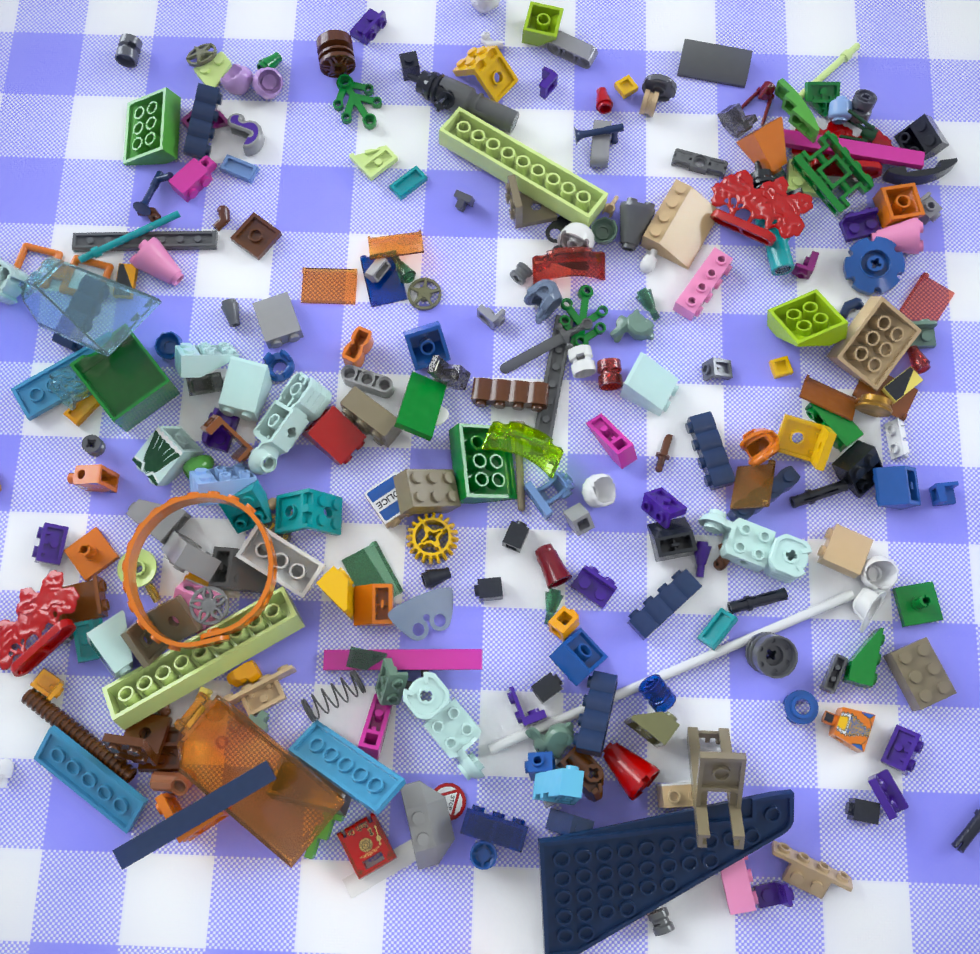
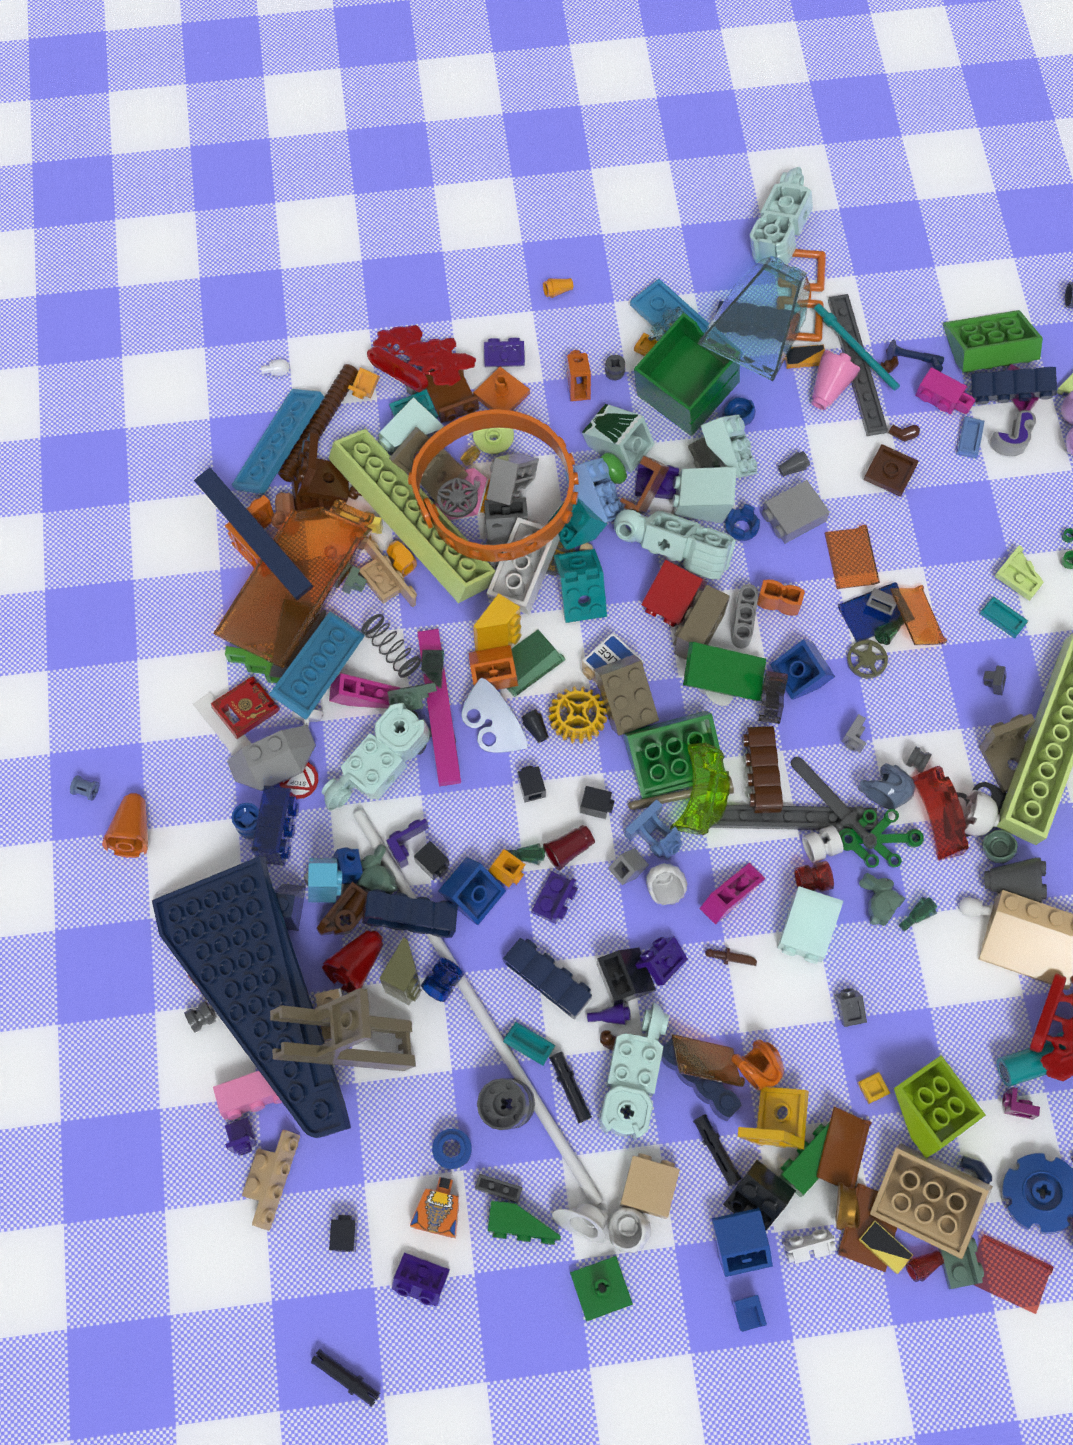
camera: 80 degrees right, 5 degrees down
light grey slope [126,499,191,544] -> none
tan hand [602,195,619,218] -> none
bright pink brick [673,247,733,321] -> none
dark blue brick [685,411,736,491] -> none
dark purple bracket [868,769,909,820] -> none
dark tan brick [883,637,957,711] -> none

